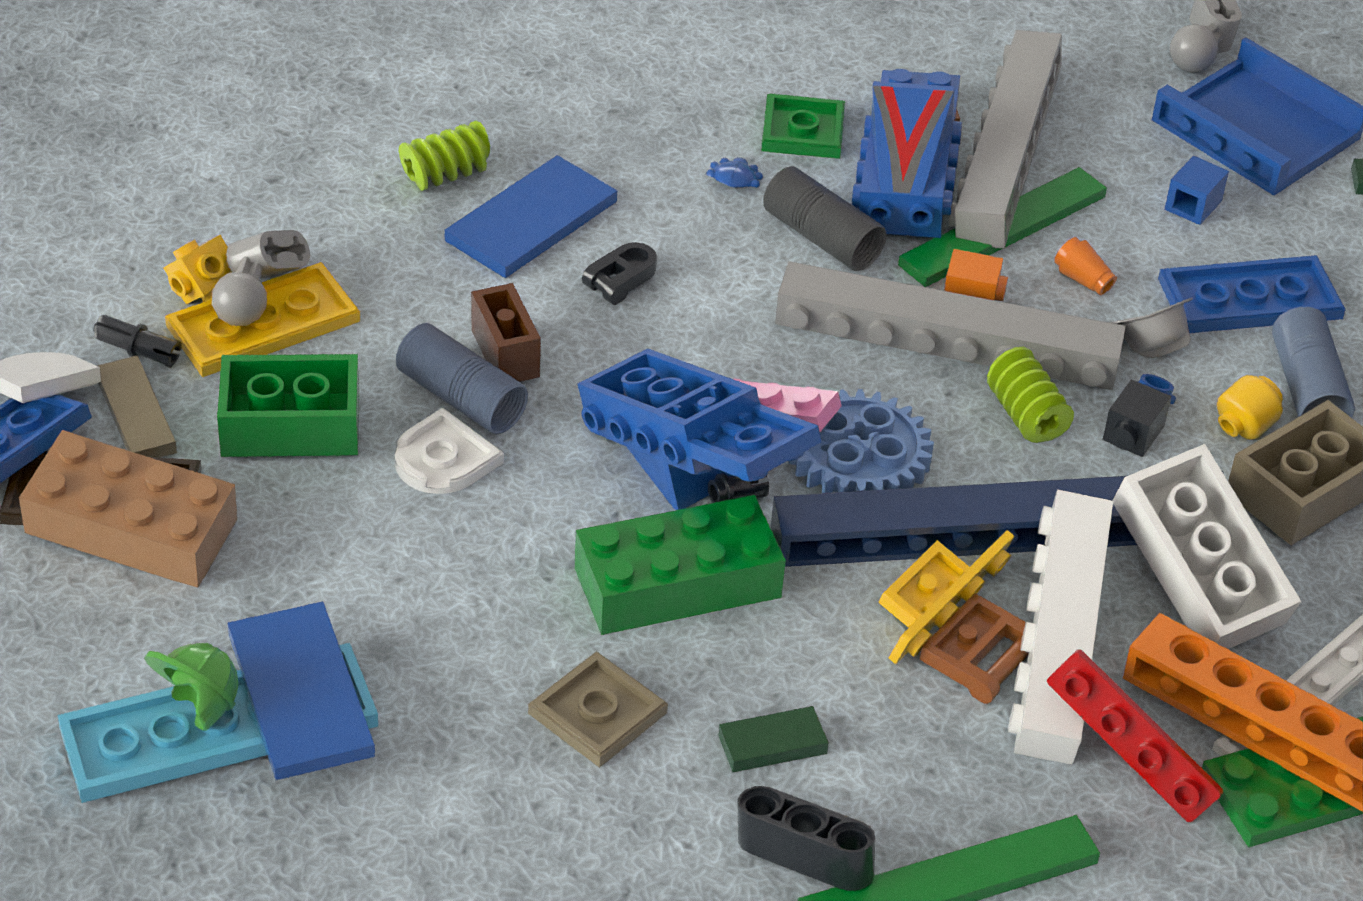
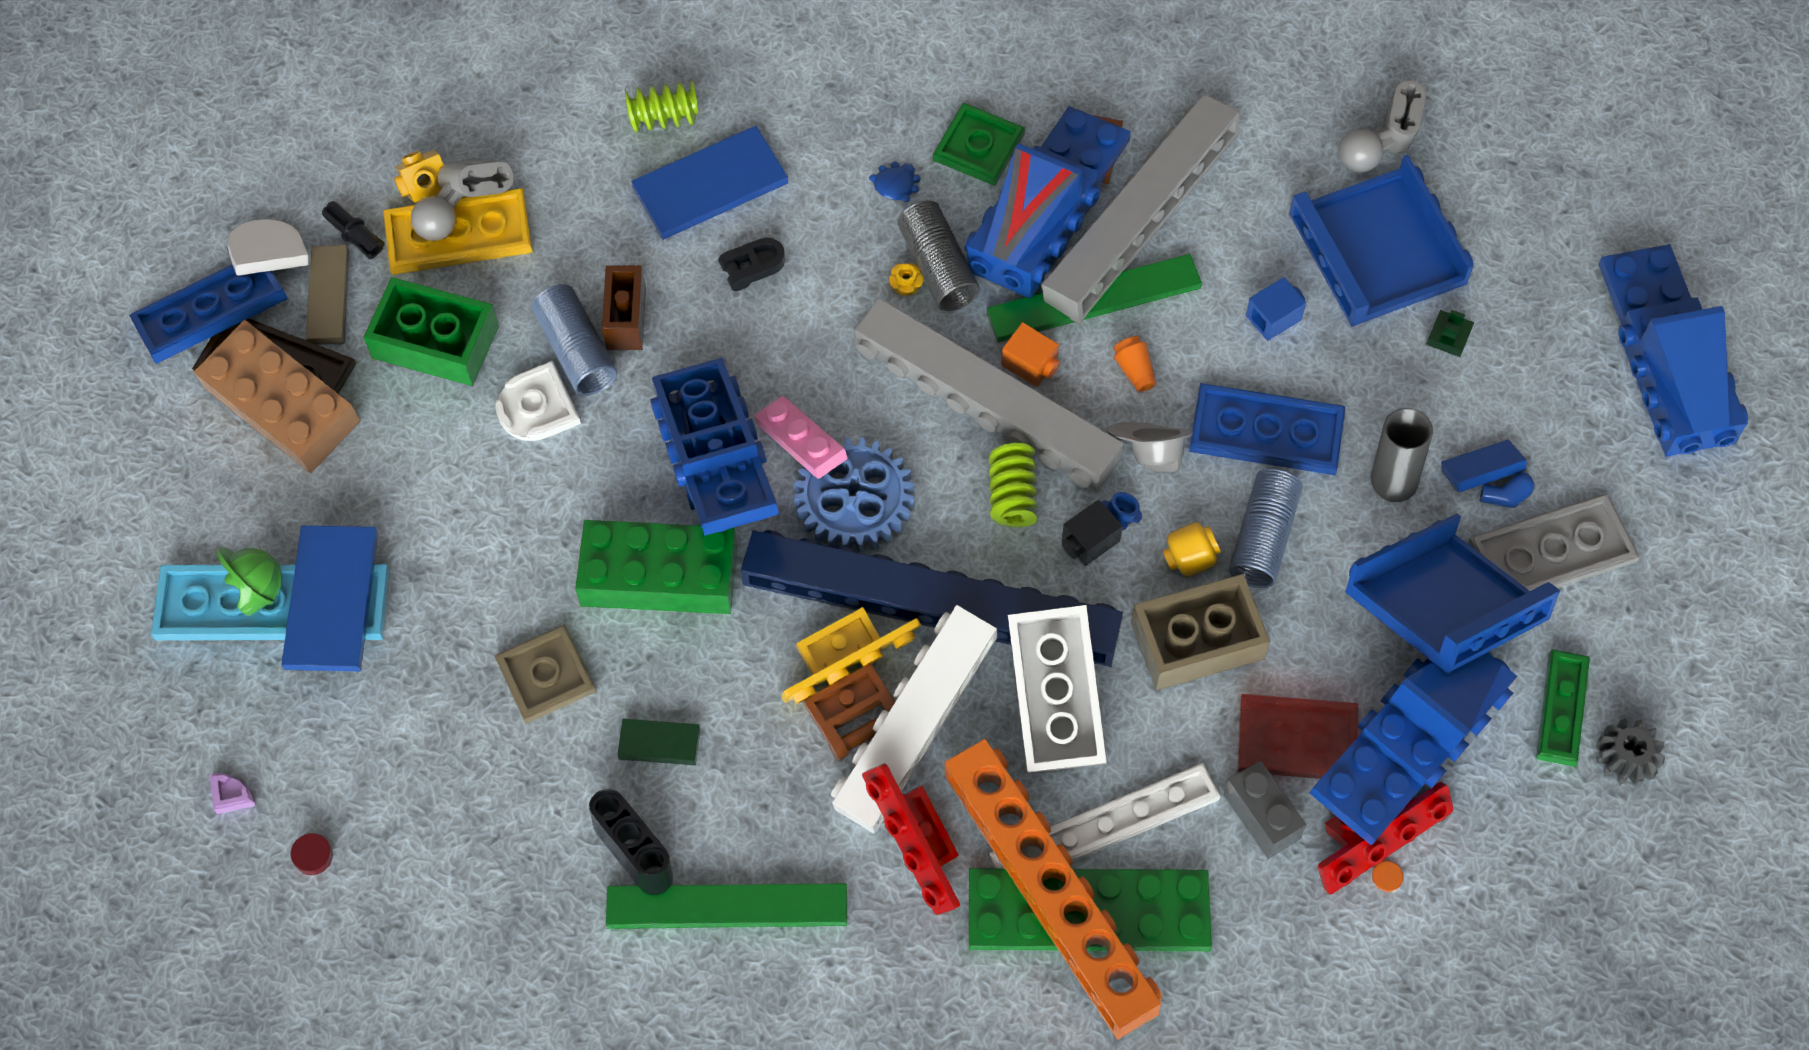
camera: 25 degrees right, 20 degrees up
none -> yellow plate [889,263,924,296]

